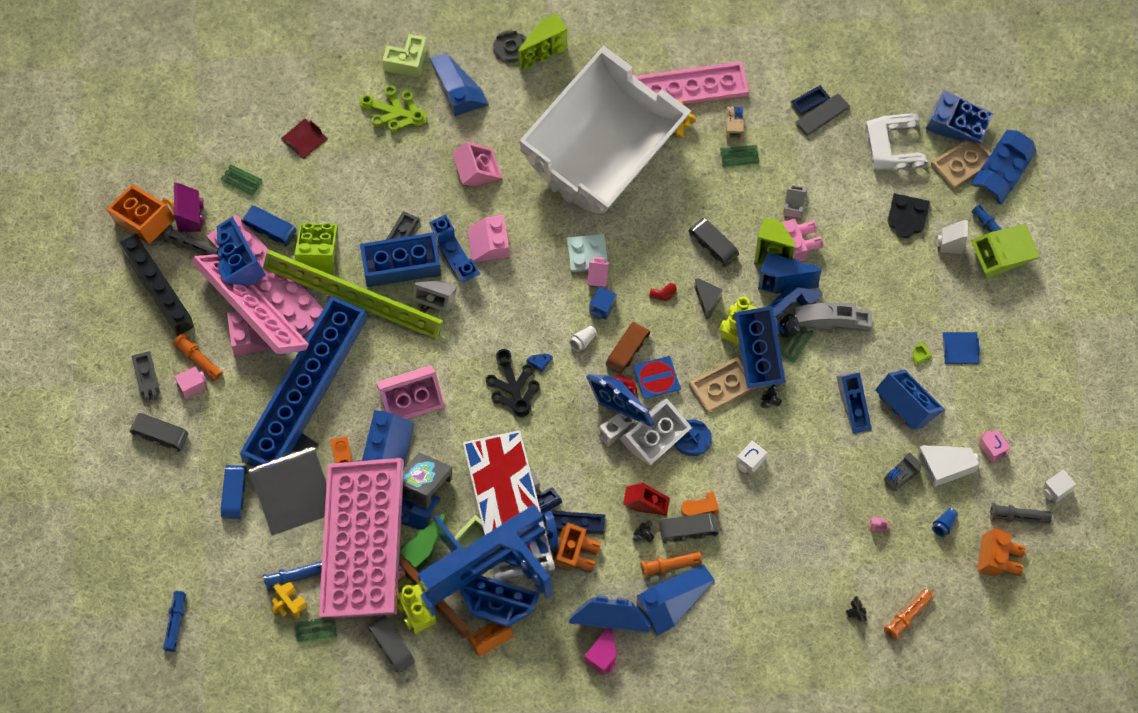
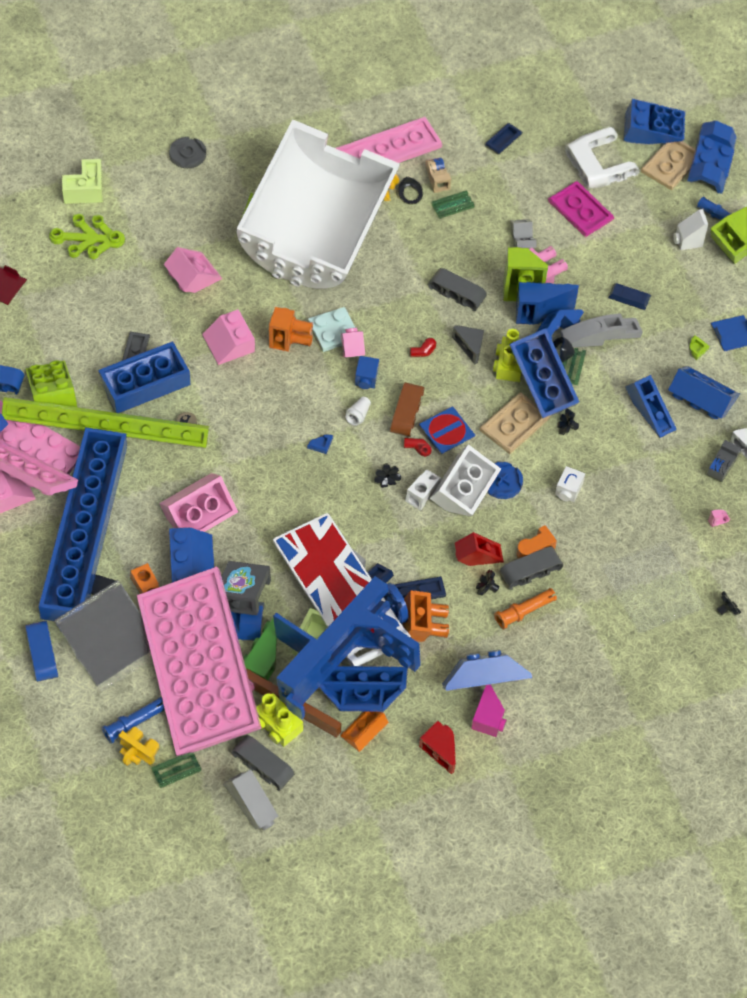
camera: 20 degrees left, 5 degrees down
blue pin [163,591,186,652] -> none
light grey slope [411,281,457,312] -> none
blue slope [429,215,480,282] -> none
blue wedge [430,53,489,116] -> none
black plant [486,349,540,417] -> none
lime slope [518,13,568,70] -> none
blue wedge [586,374,654,427] -> none
blue wedge [636,564,715,636] -> none
dark grey tile [796,93,850,136] -> none
black plate [888,193,930,238] -> none
none -> light grey slope [223,769,279,830]
none -> orange brick [269,307,313,352]
none -> black plant [374,463,401,488]
none -> black piece [398,177,423,204]
none -> red slope [419,721,456,775]
none -> dark pink tile [548,181,615,237]
none -> dark blue tile [608,283,651,310]

